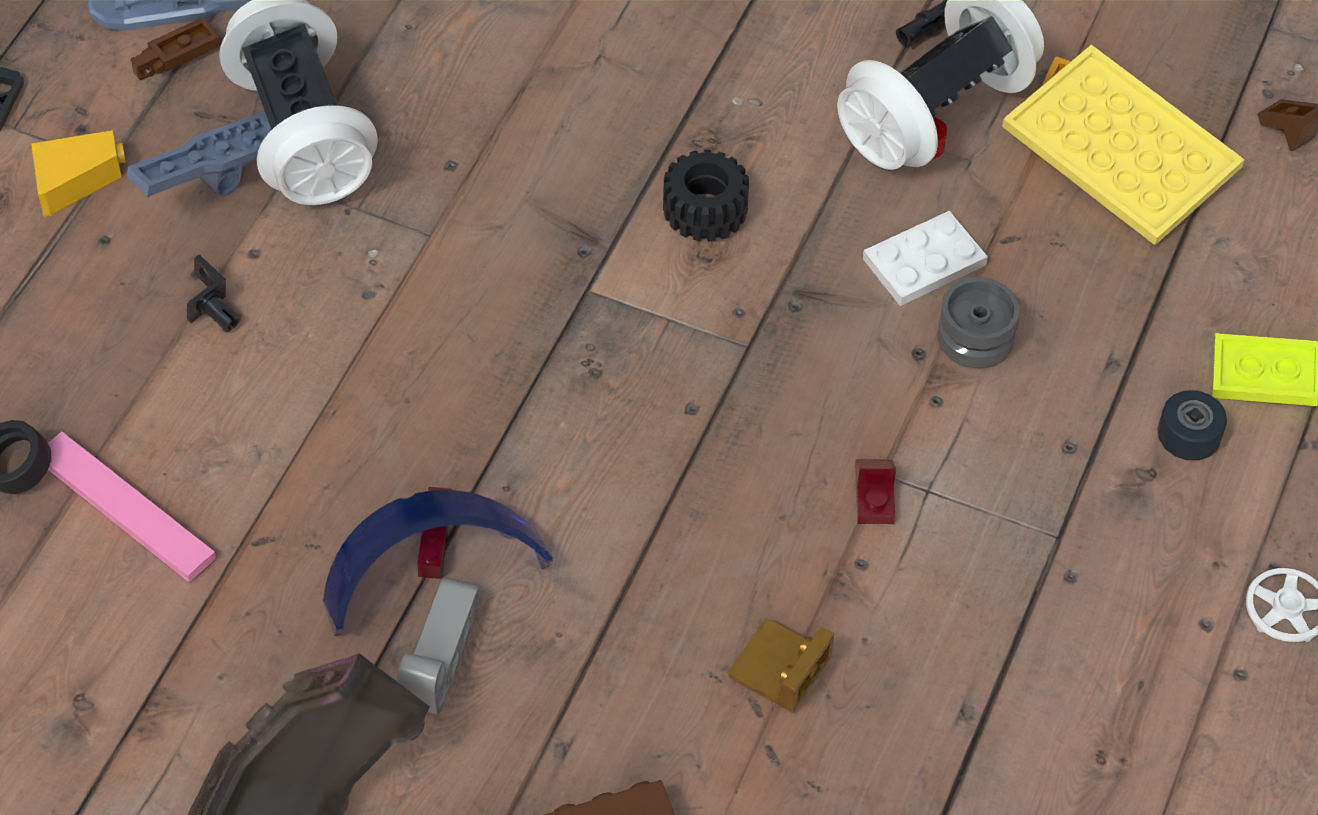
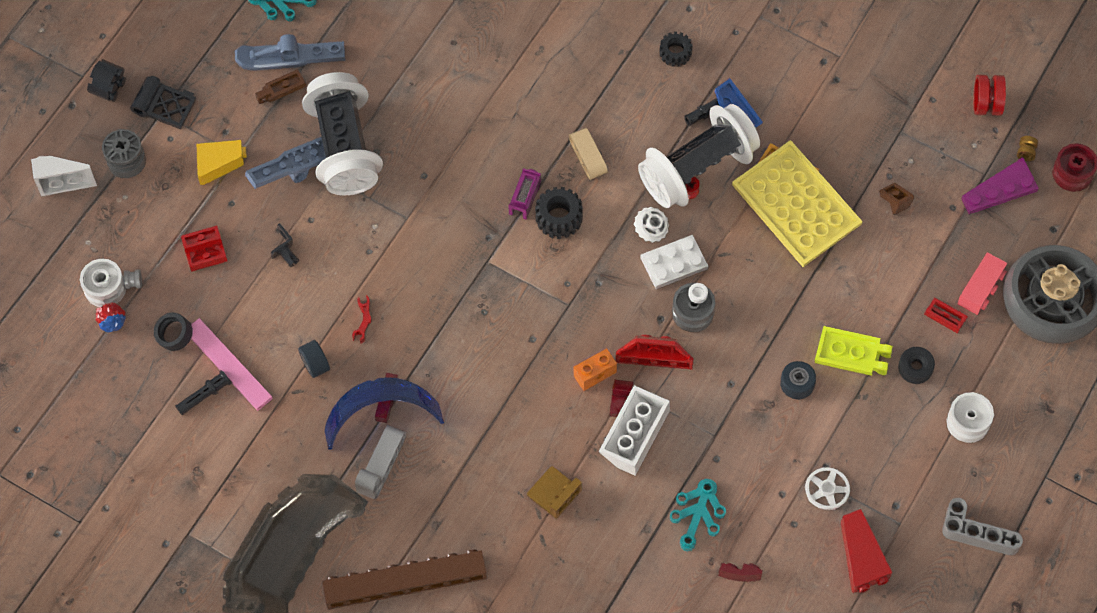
camera: 10 degrees right, 10 degrees up
none -> black pin [175,370,232,416]
none -> red slope [181,226,228,272]
none -> black wheel [298,340,330,378]
none -> red piece [352,295,372,344]
none -> magenta window [508,168,541,220]
none -> tan beam [569,128,608,180]
none -> orange brick [574,348,617,391]
none -> white slope [599,386,670,475]
none -> red wedge [615,335,694,370]
none -> white piece [634,207,669,243]
none -> teal plant [670,479,726,551]
none -> white tile [689,283,708,303]
none -> dark red slope [718,563,763,582]

